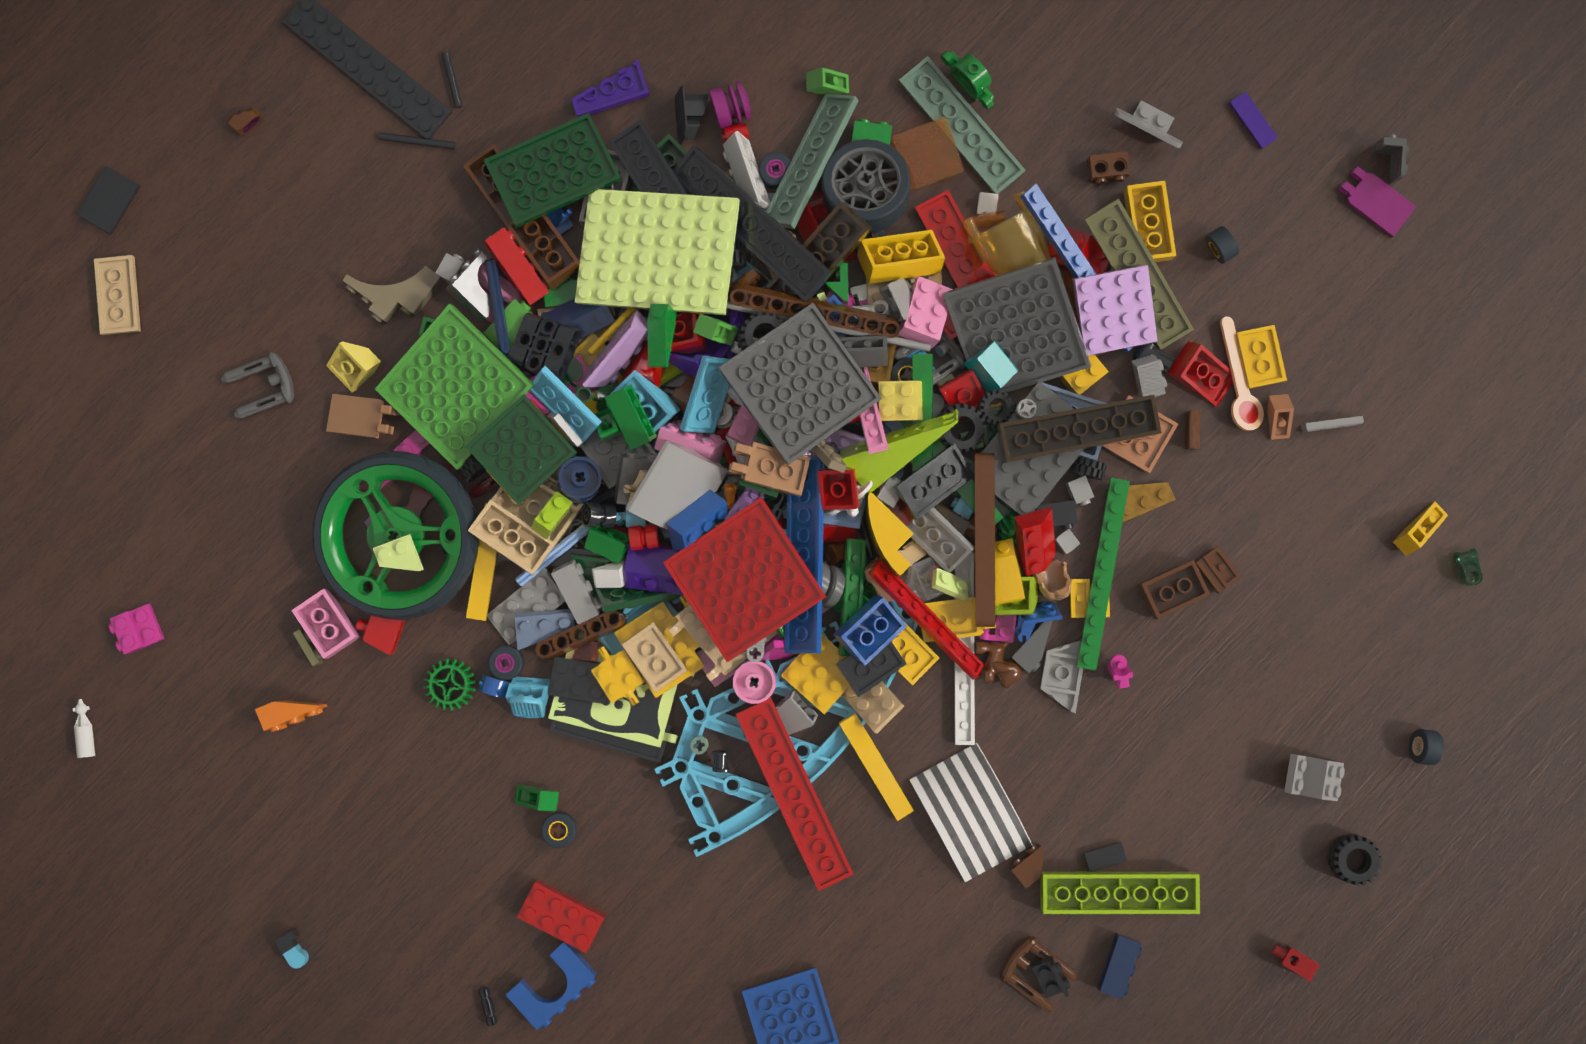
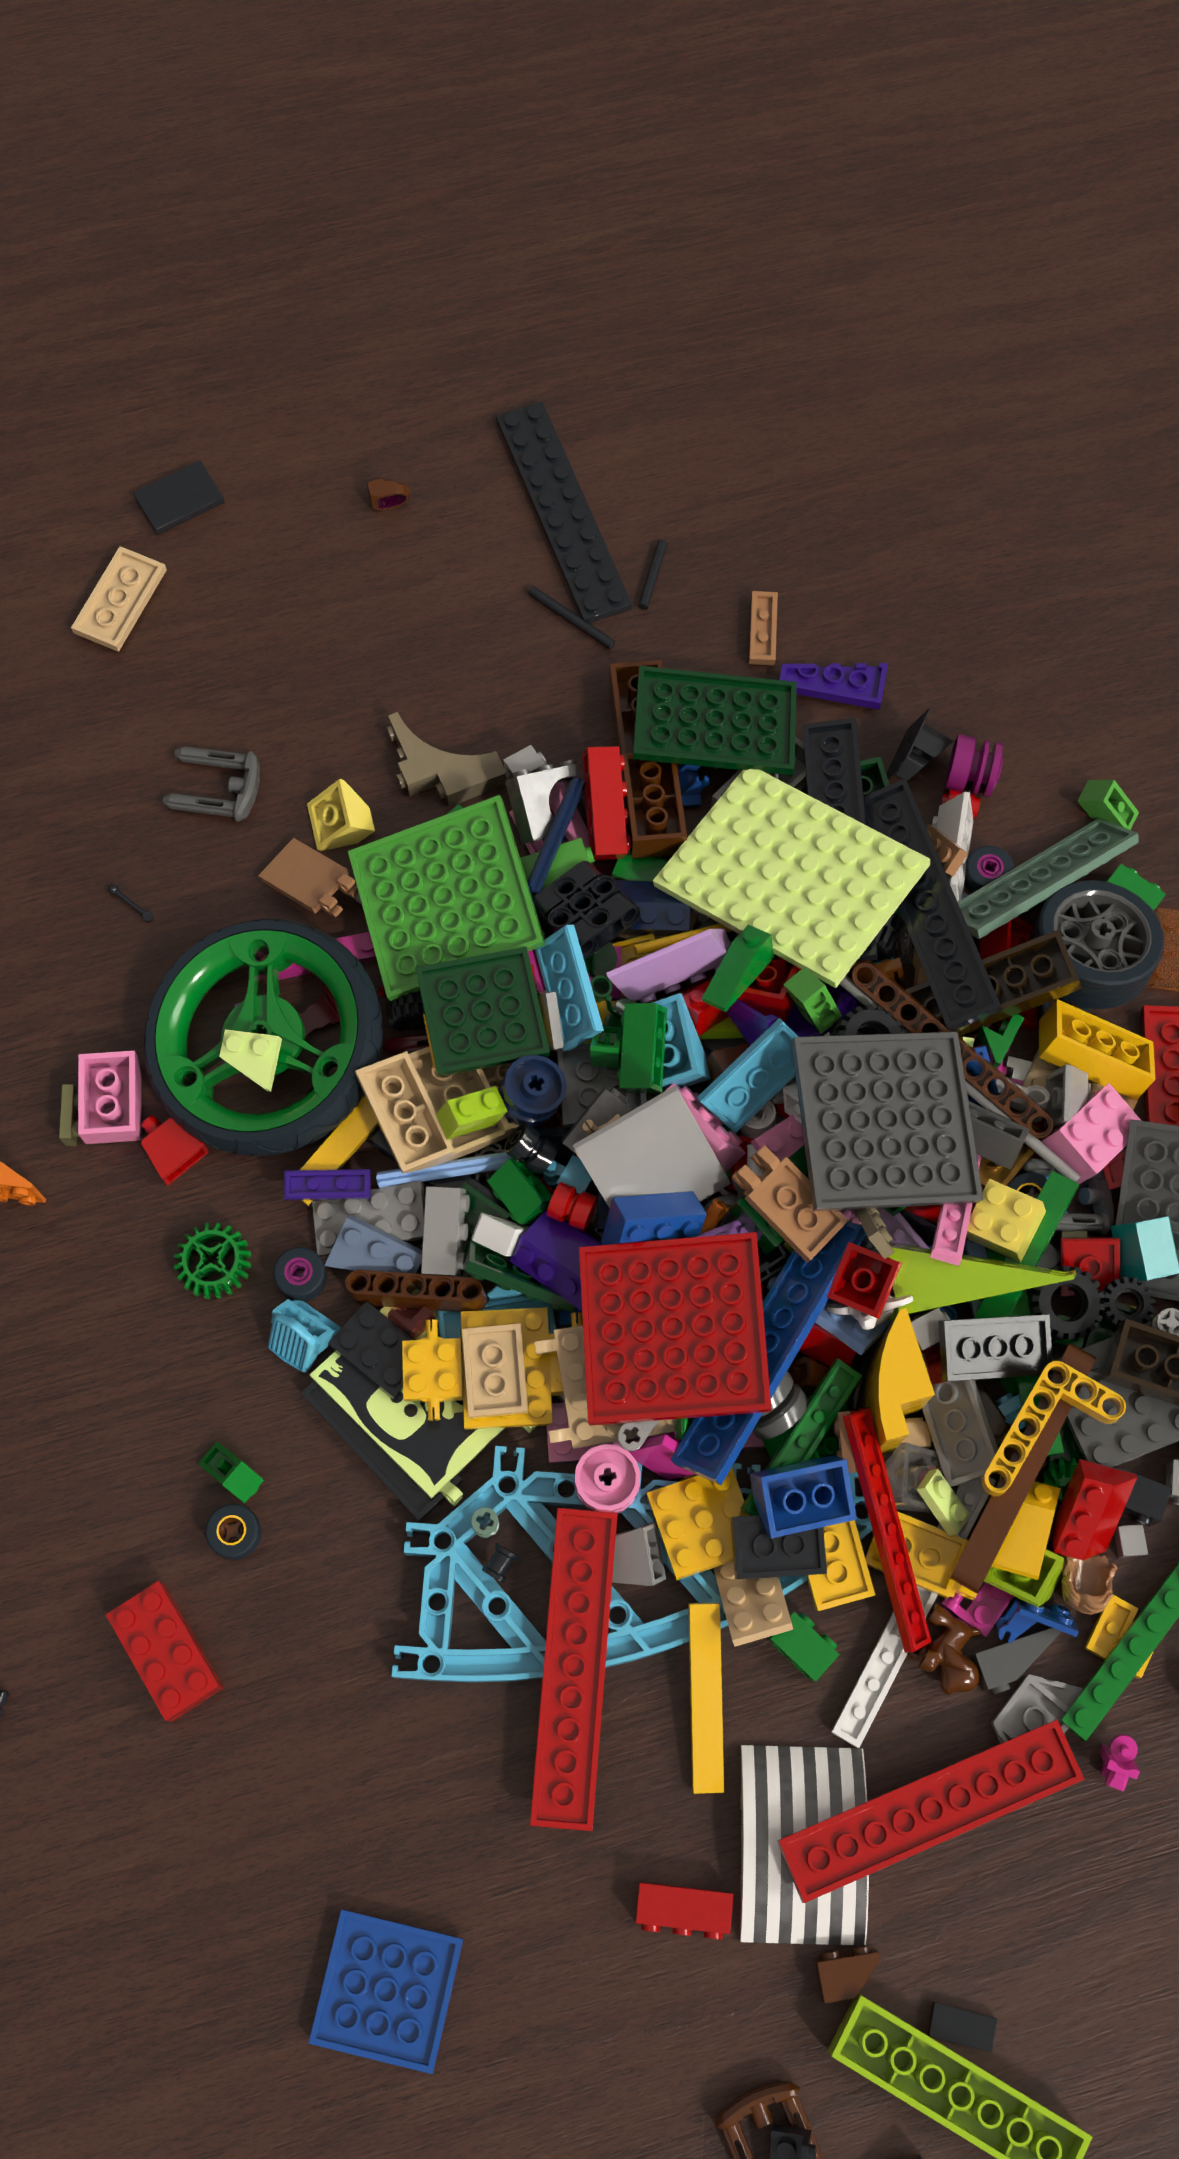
camera: 30 degrees right, 15 degrees down
blue piece [478,675,511,699] -> none
blue arch [506,941,597,1030] -> none
none -> black hinge [108,885,154,923]
none -> dark purple tile [284,1169,371,1200]
none -> red brick [635,1882,733,1939]
none -> medium nougat plate [749,591,778,665]
none -> green brick [768,1612,840,1683]
none -> red plate [777,1719,1085,1903]
none -> medium nougat plate [926,823,968,877]
none -> yellow beam [981,1361,1126,1496]

